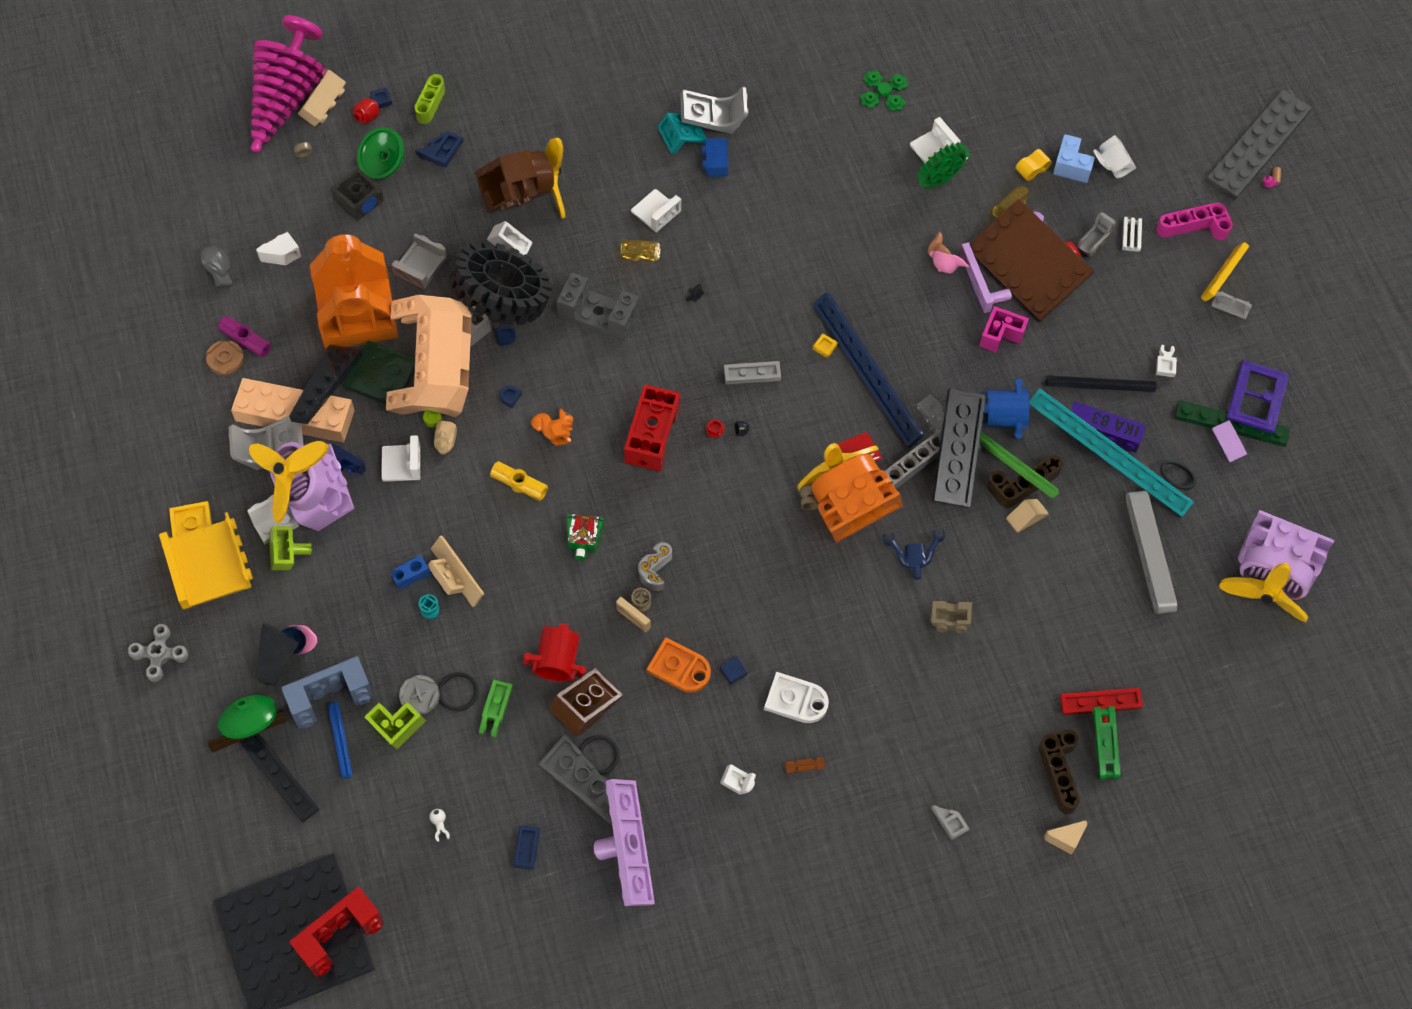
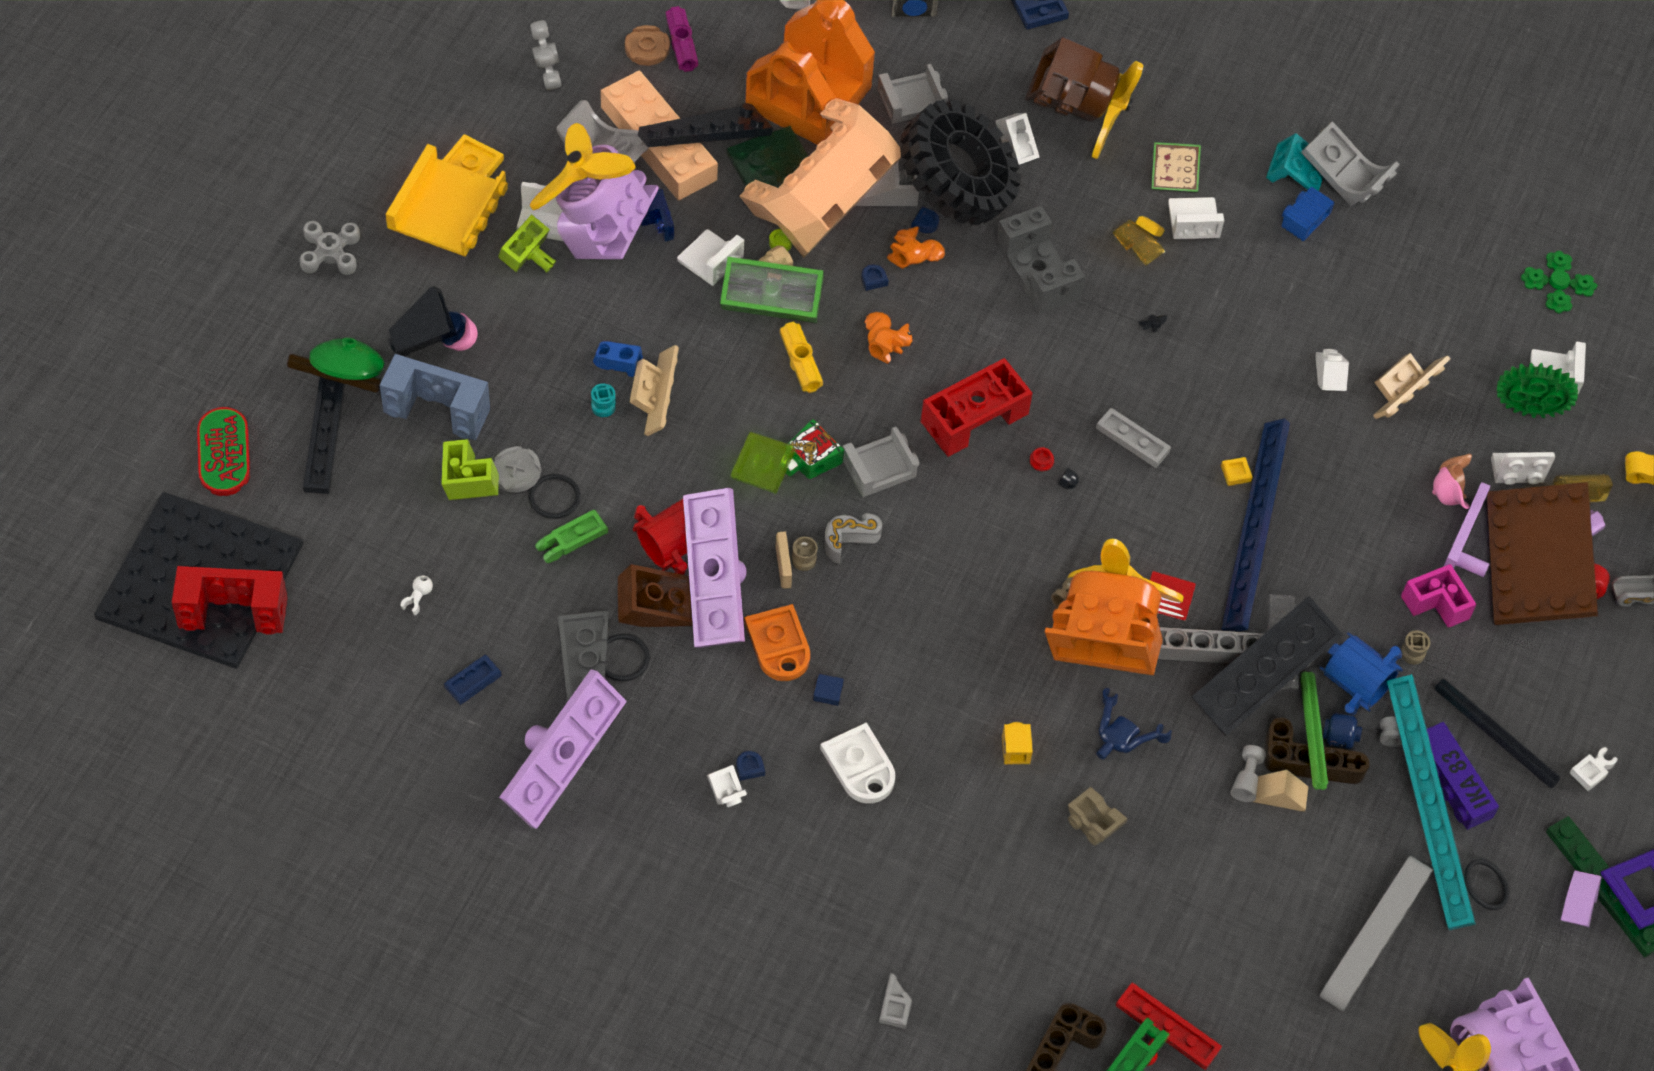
camera: 40 degrees right, 5 degrees down
blue axle [328,702,353,779] -> none
dark orange axle [785,757,825,773] -> none
none -> tile [197,407,250,496]
none -> light grey gear [530,20,562,90]
none -> lavender plate [683,488,746,648]
none -> clear brick [720,257,824,323]
none -> clear neon green tile [730,432,796,494]
none -> dark blue tile [736,751,765,781]
none -> light grey panel [842,427,919,497]
none -> orange animal [887,227,945,269]
none -> yellow brick [1002,722,1033,764]
none -> yellow tile [1136,216,1165,237]
none -> piece [1151,142,1201,192]
none -> light grey piece [1230,745,1266,802]
none -> white slope [1316,349,1349,391]
none -> dark blue head [1323,713,1362,749]
none -> tan bracket [1373,353,1450,419]
none -> light grey wheel [1380,716,1402,747]
none -> dark tan wheel [1401,630,1431,665]
none -> white bracket [1491,452,1555,485]

